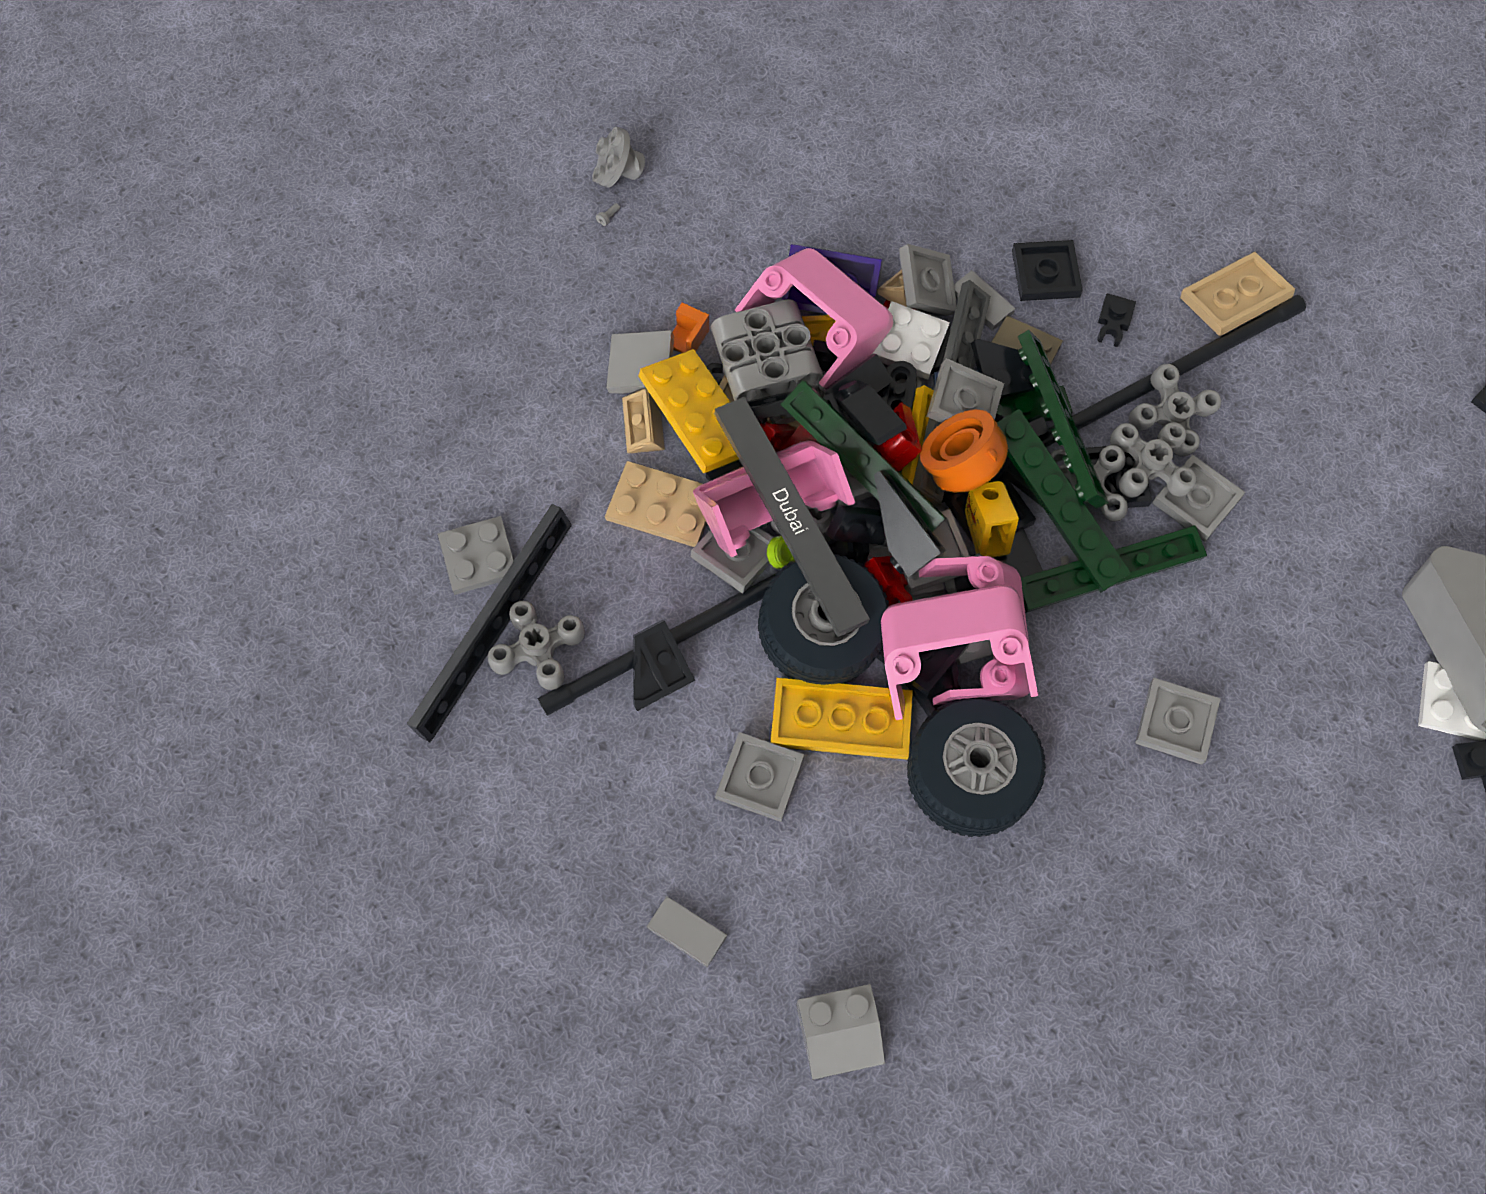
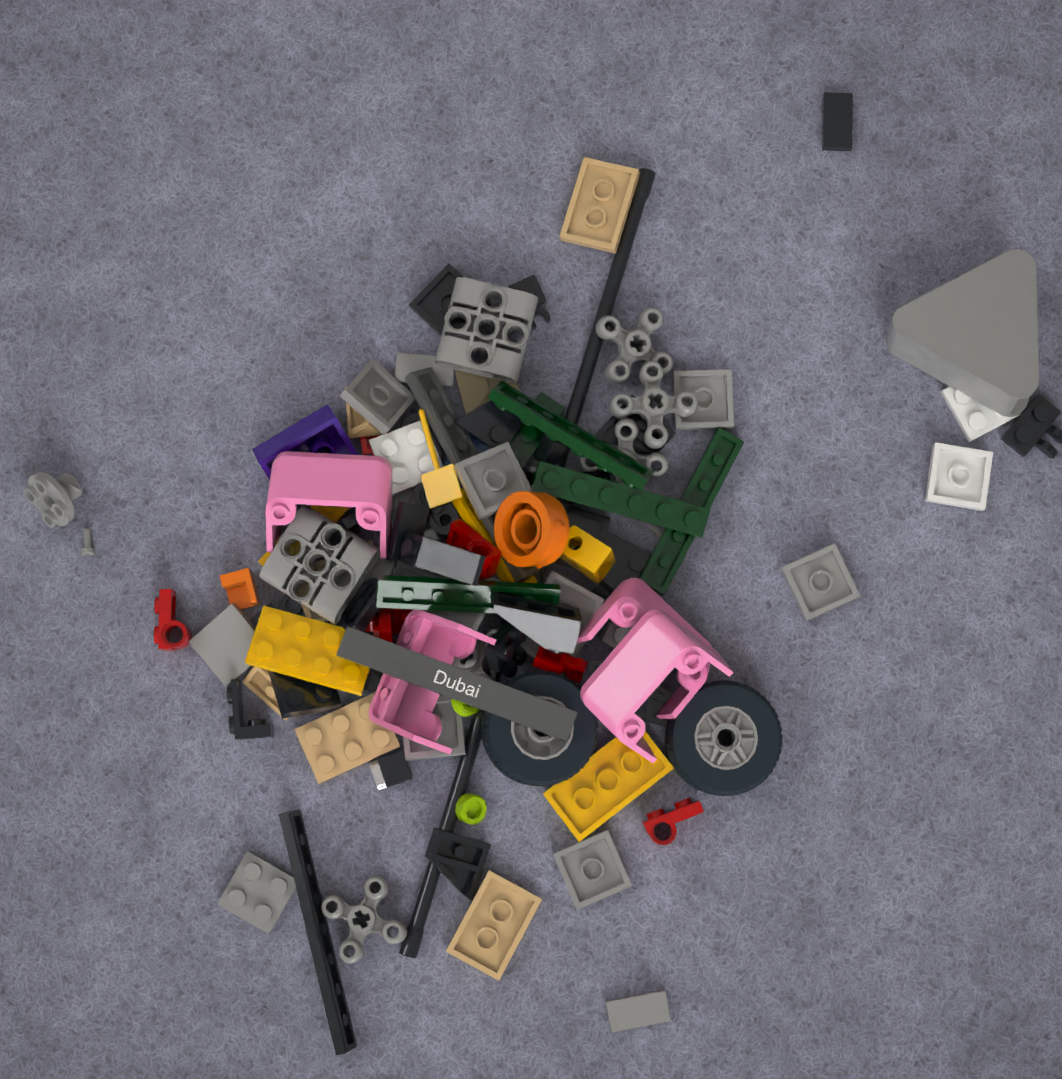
camera: 45 degrees left, 15 degrees up
light grey slope [796,984,885,1080] -> none
none -> red plate [154,589,192,651]
none -> black bracket [227,679,275,740]
none -> black wing [268,670,341,719]
none -> black piece [369,751,413,791]
none -> yellow piece [418,409,463,509]
none -> light grey connector [435,277,538,383]
none -> tan plate [446,870,542,981]
none -> lime tile [455,793,487,825]
none -> red plate [642,797,704,845]
none -> white plate [925,442,993,511]

